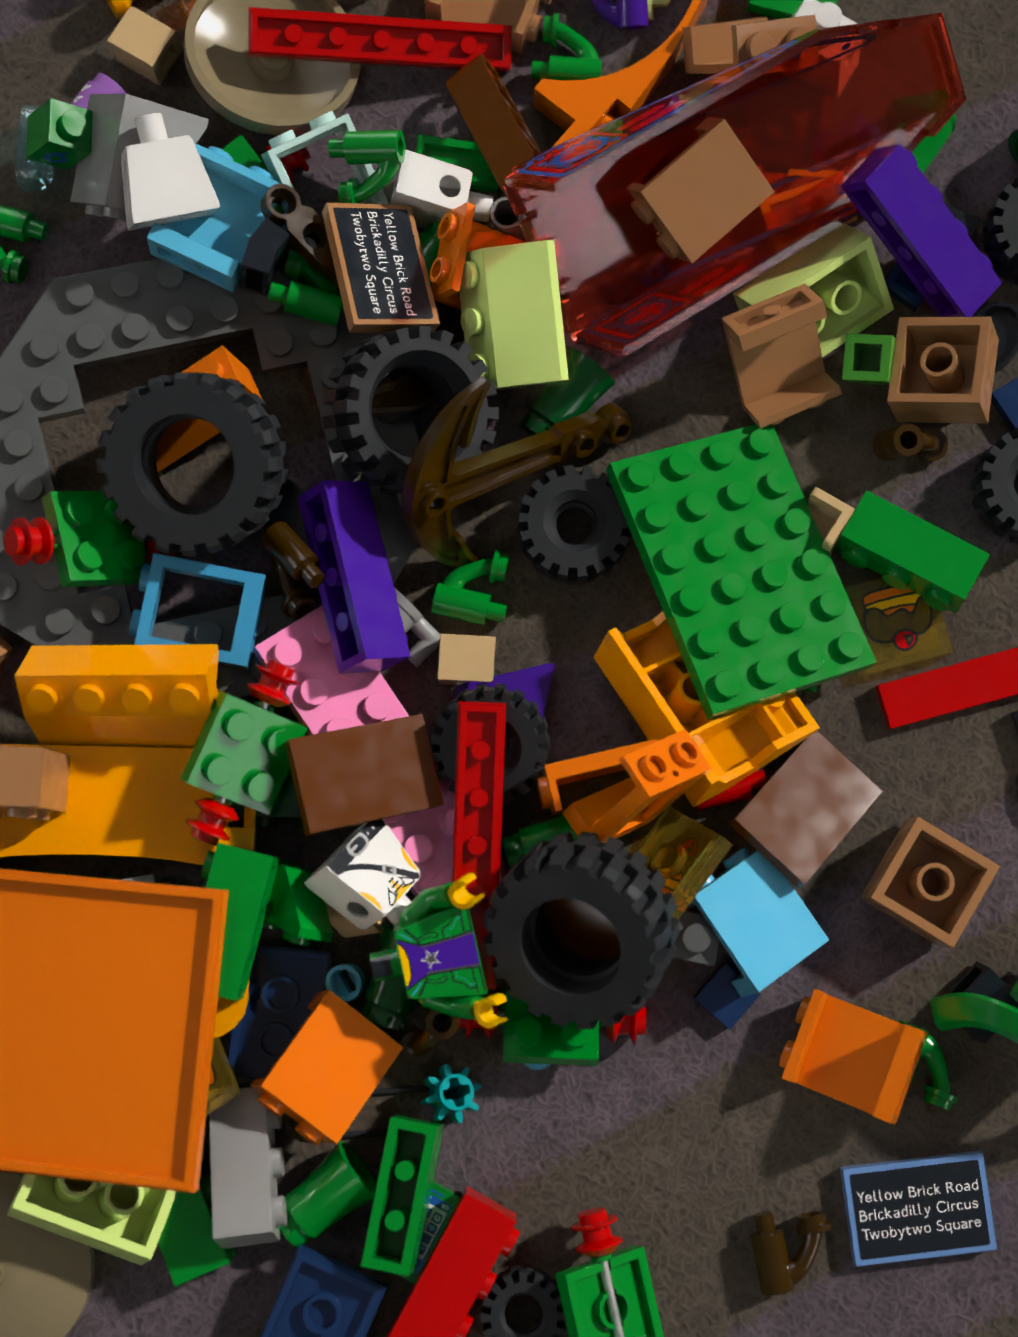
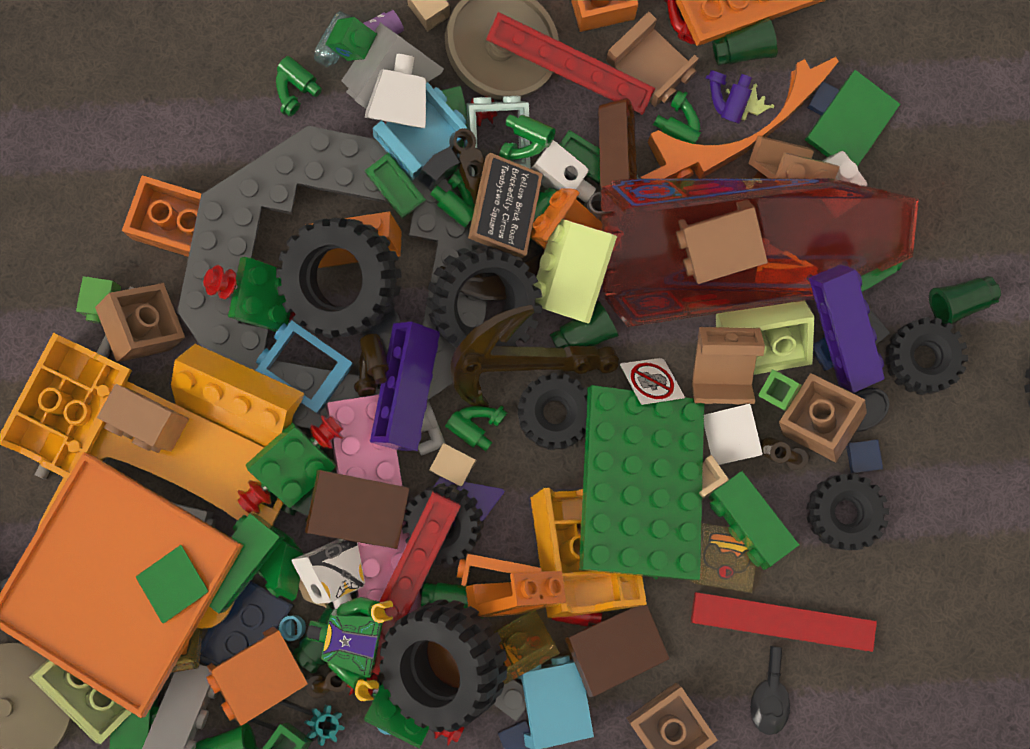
camera: 20 degrees right, 0 degrees up
none -> green sticker [136,545,208,624]
none -> green tile [365,152,426,219]
none -> sticker [620,358,685,405]
none -> white sticker [704,404,763,465]

